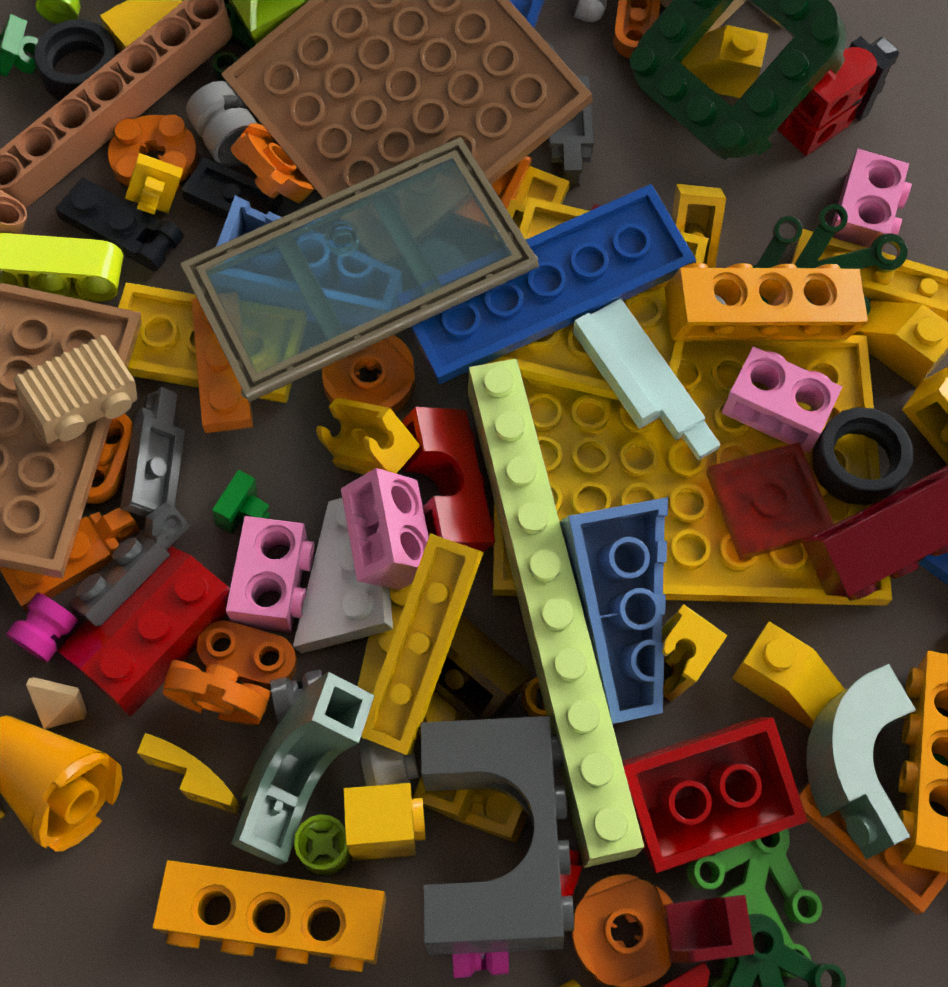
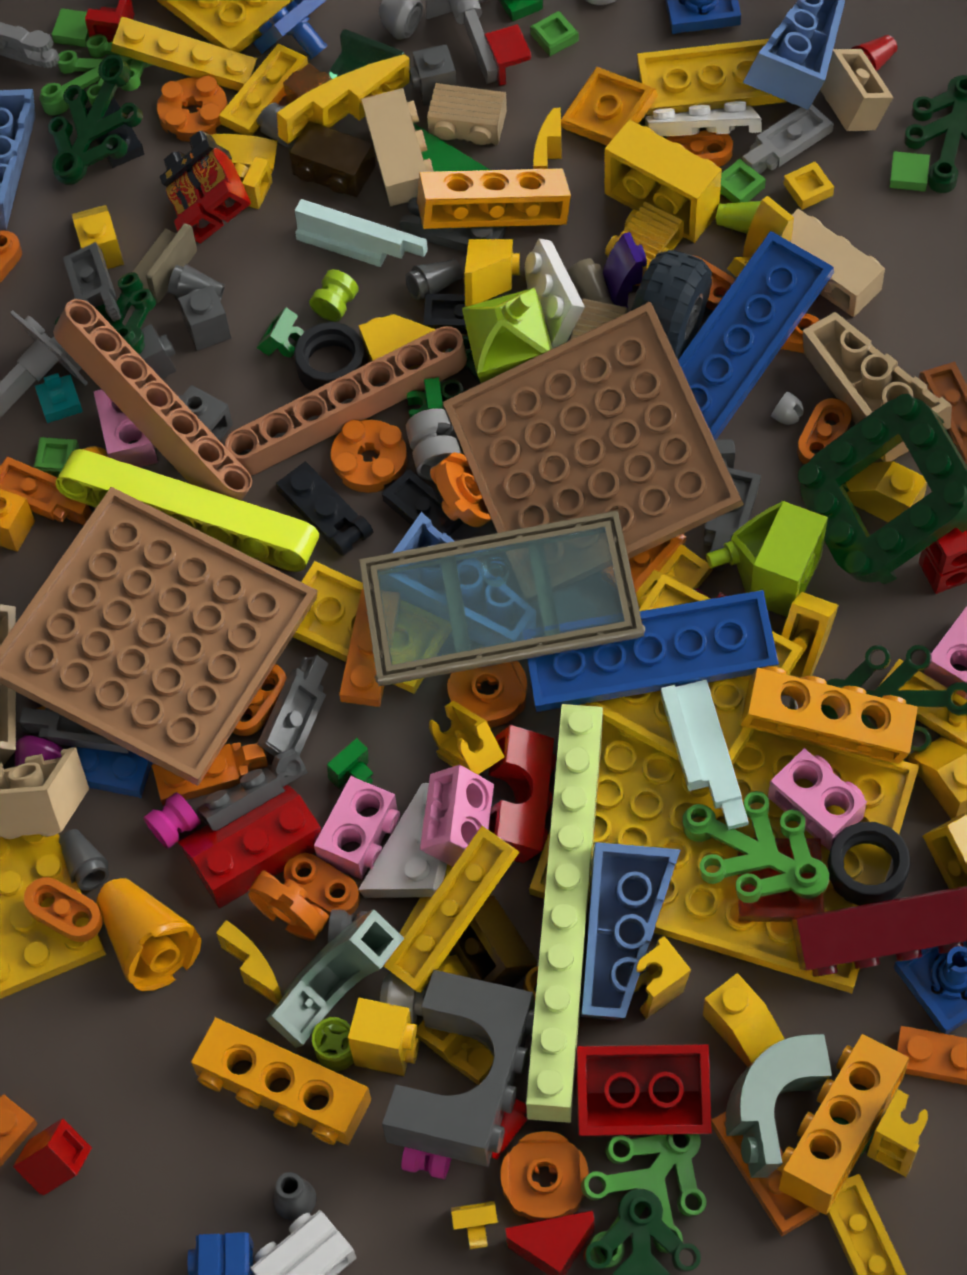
camera: 25 degrees right, 5 degrees down
tan brick [13,335,137,444] -> none
tan slope [26,677,87,729] -> none
yellow tile [125,153,183,215] -> none
dark red panel [662,895,755,963] -> none
none -> green tile [407,377,443,418]
none -> bright green plant [683,791,829,903]
none -> lime piece [706,501,828,617]

